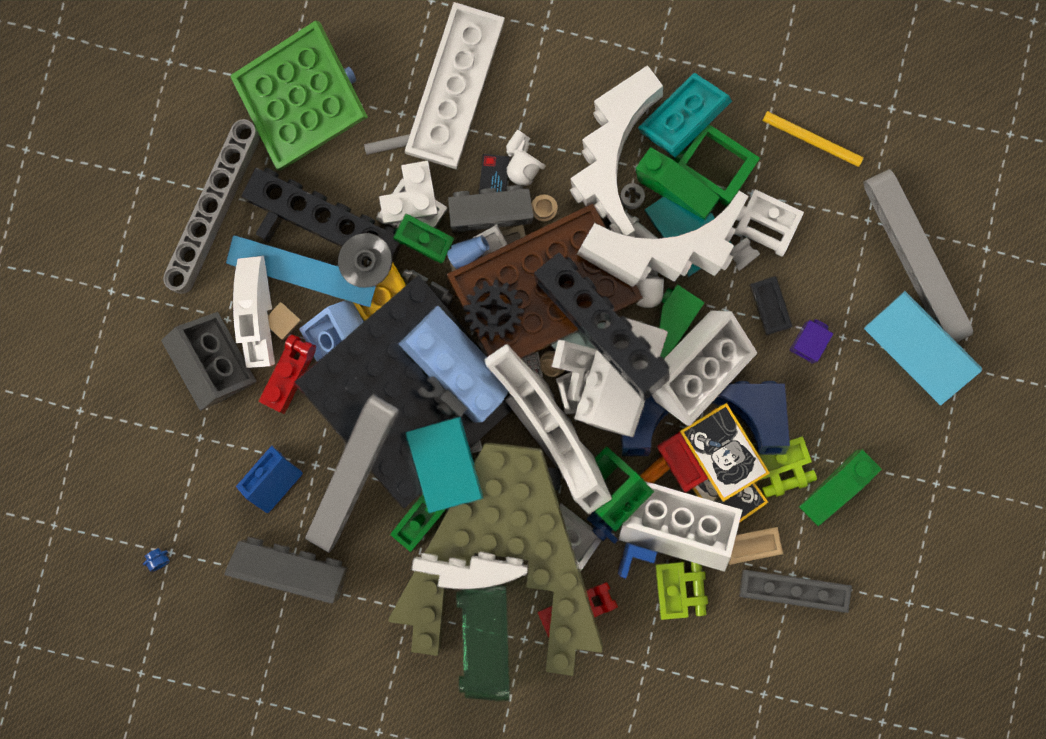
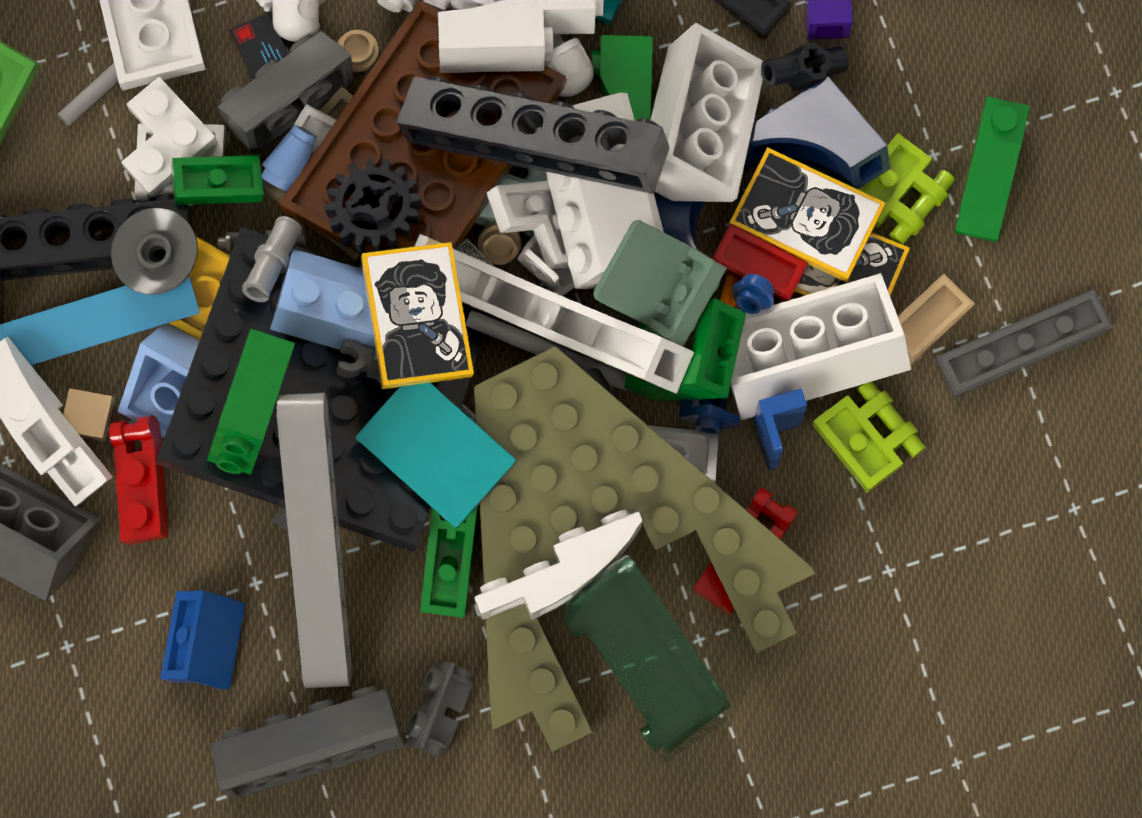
camera: 30 degrees left, 10 degrees down
none -> green window [207,329,295,475]
none -> light grey pin [242,216,302,302]
none -> tile [361,242,474,389]
none -> dark grey hinge [405,662,473,758]
none -> sand green bracket [594,220,727,347]
none -> blue plate [733,274,774,314]
none -> black axle [761,42,849,91]

